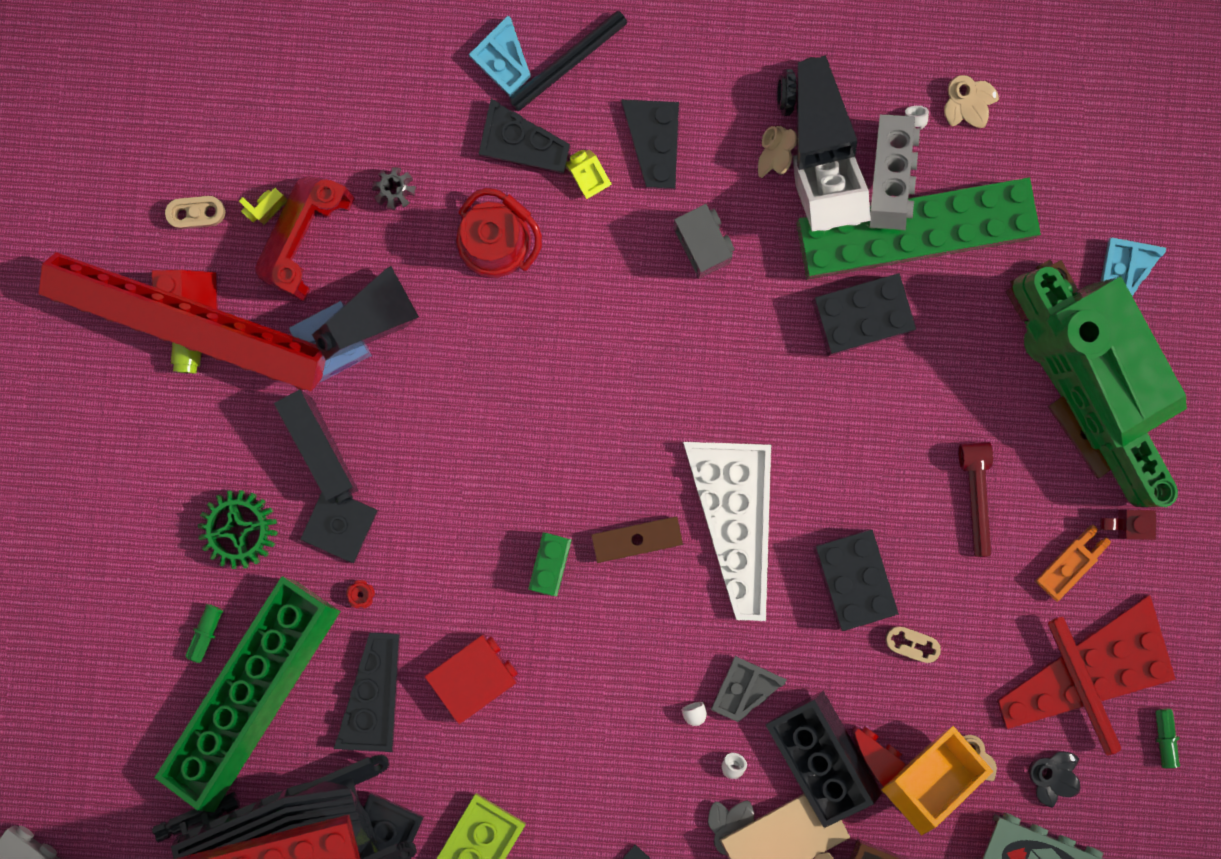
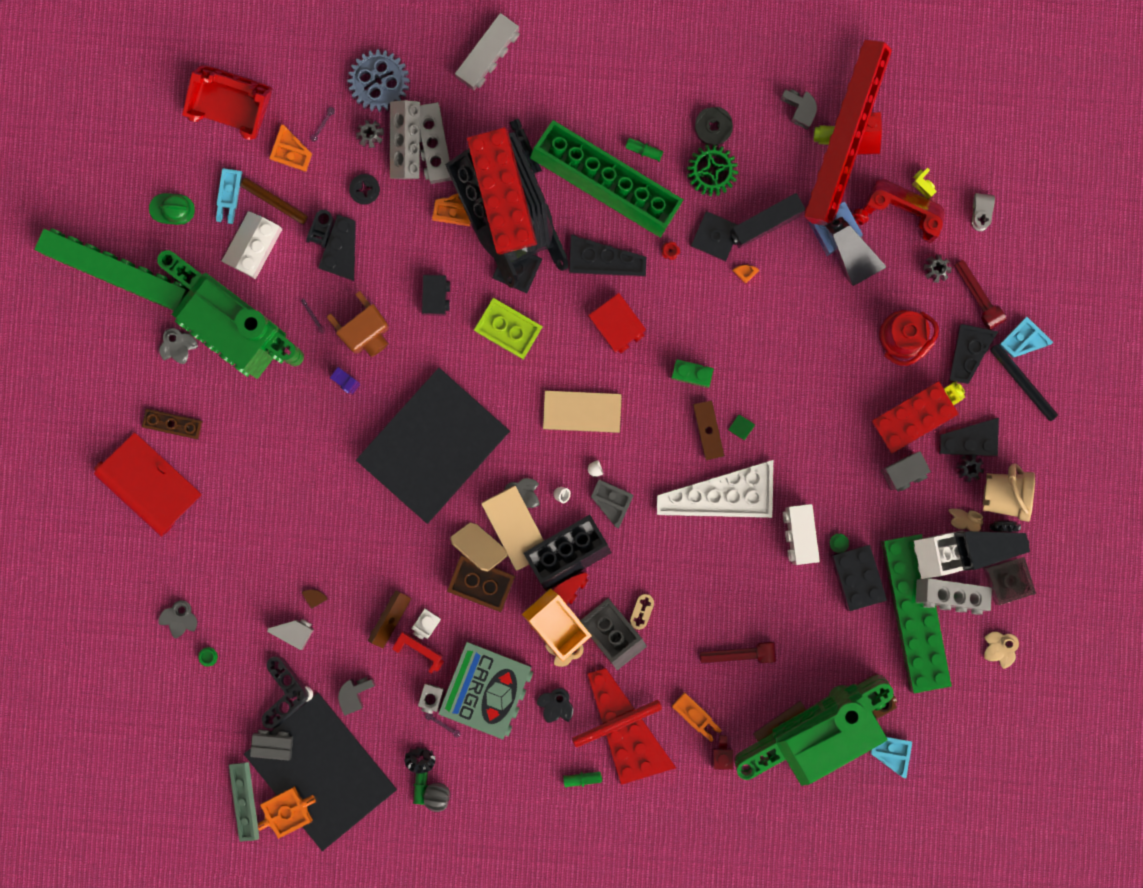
camera: 80 degrees right, 0 degrees up
tan plate [165,196,225,229] -> none
black brick [813,529,899,632] -> none
white hinge [905,106,929,130] -> none
none -> tan tile [543,391,621,433]
none -> dark grey slope [580,598,647,670]
none -> pearl dark grey plate [695,107,733,146]
none -> green slope [728,415,755,441]
none -> orange tile [732,265,760,284]
none -> dark grey brick [781,89,817,130]
none -> white brick [783,504,820,565]
none -> green plate [830,534,849,553]
none -> red plate [852,209,869,225]
none -> red brick [872,381,959,453]
none -> dark red axle [954,260,1007,330]
none -> black piece [956,454,985,483]
none -> light grey piece [972,193,995,231]
none -> tan piece [983,463,1035,522]
none -> clear smoke brick [983,557,1036,605]

